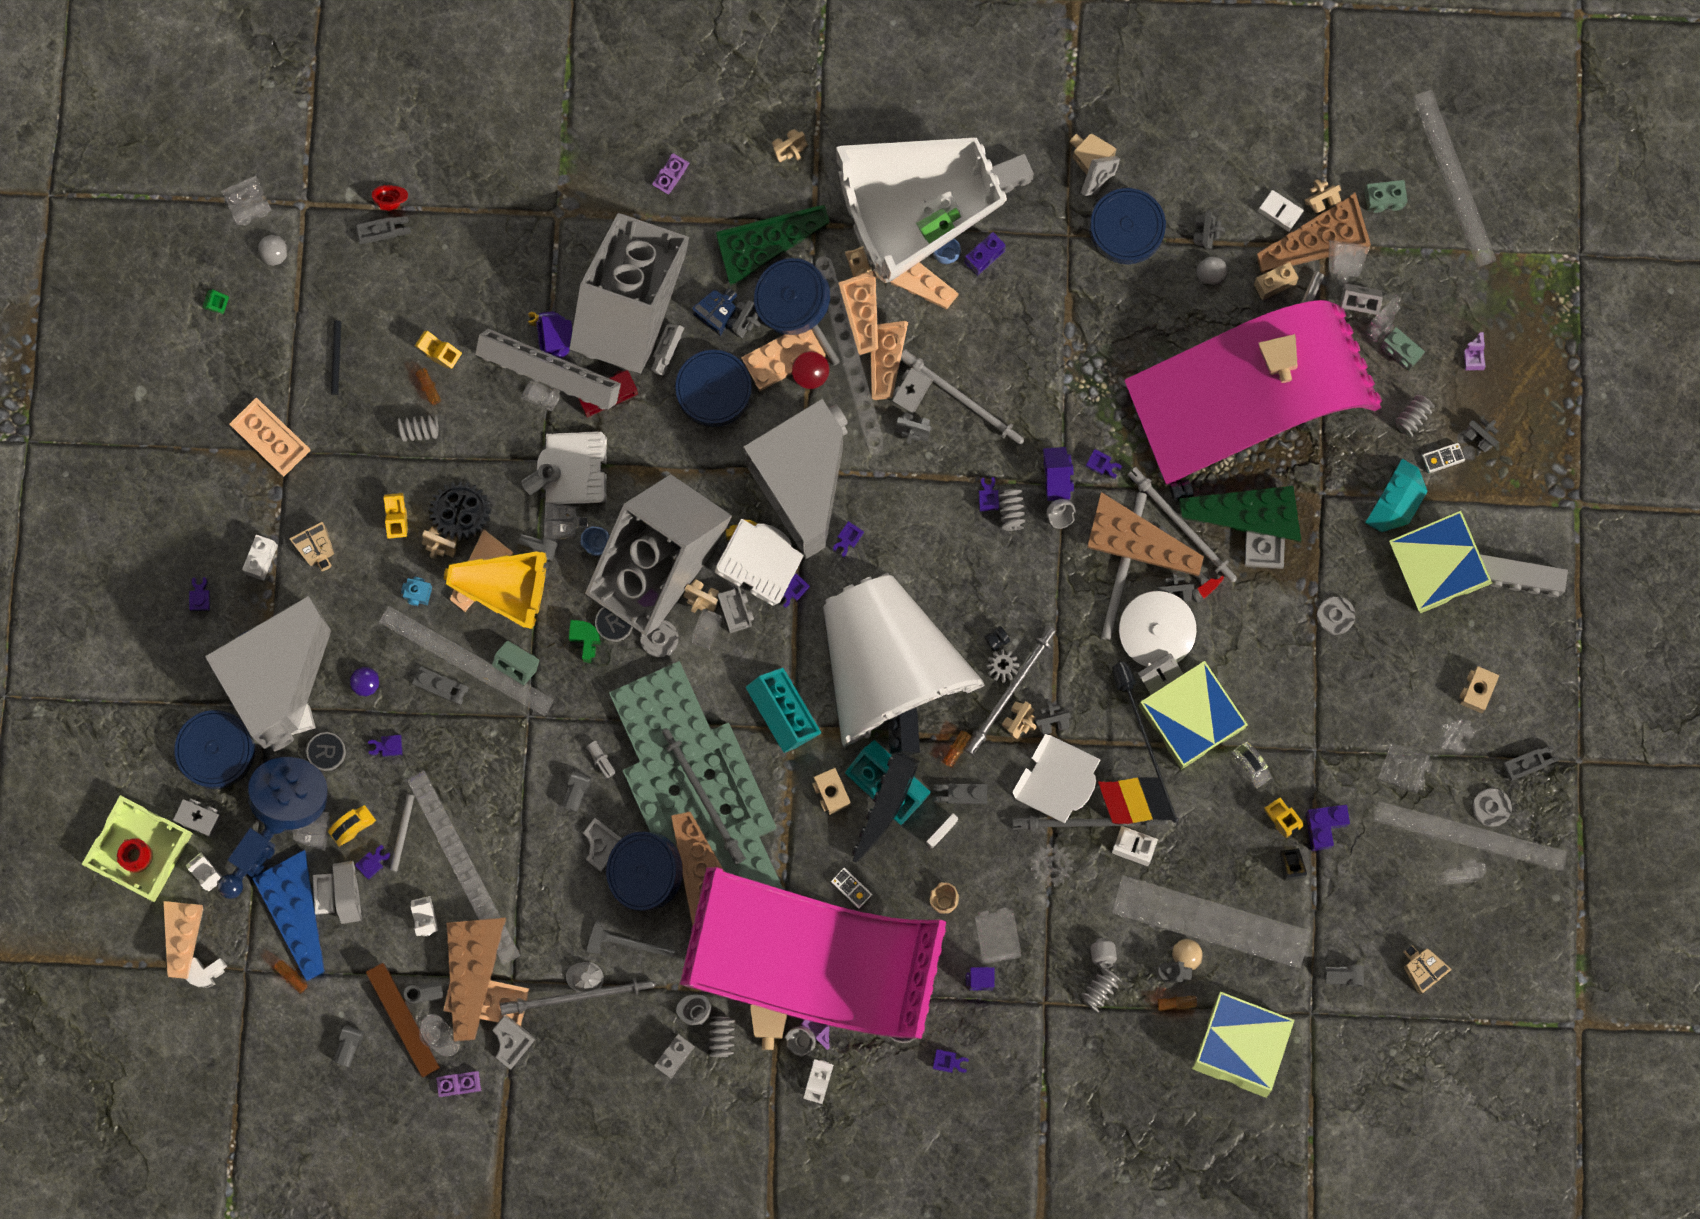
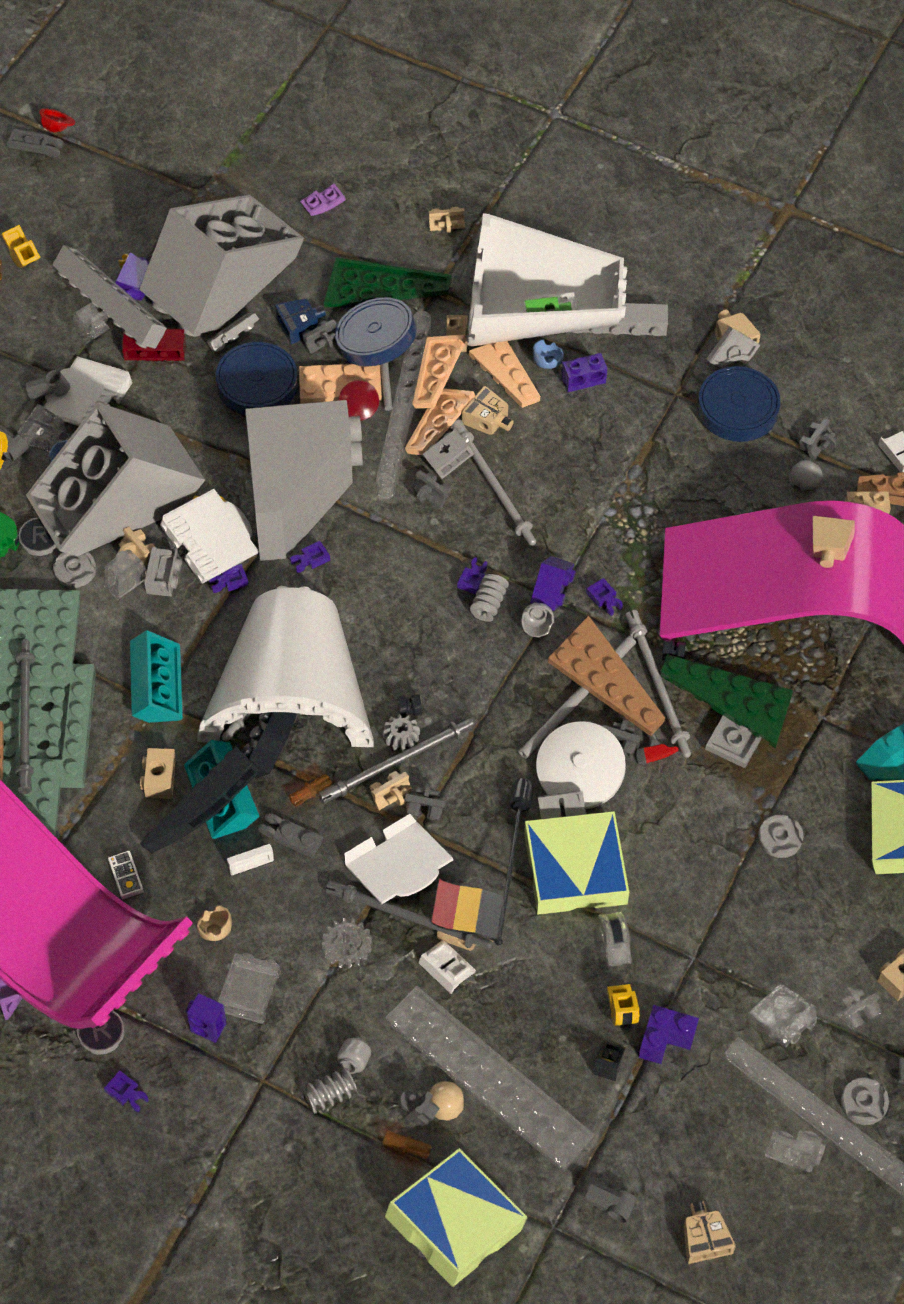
camera: 25 degrees right, 20 degrees down
none -> tan torso [462,386,514,435]

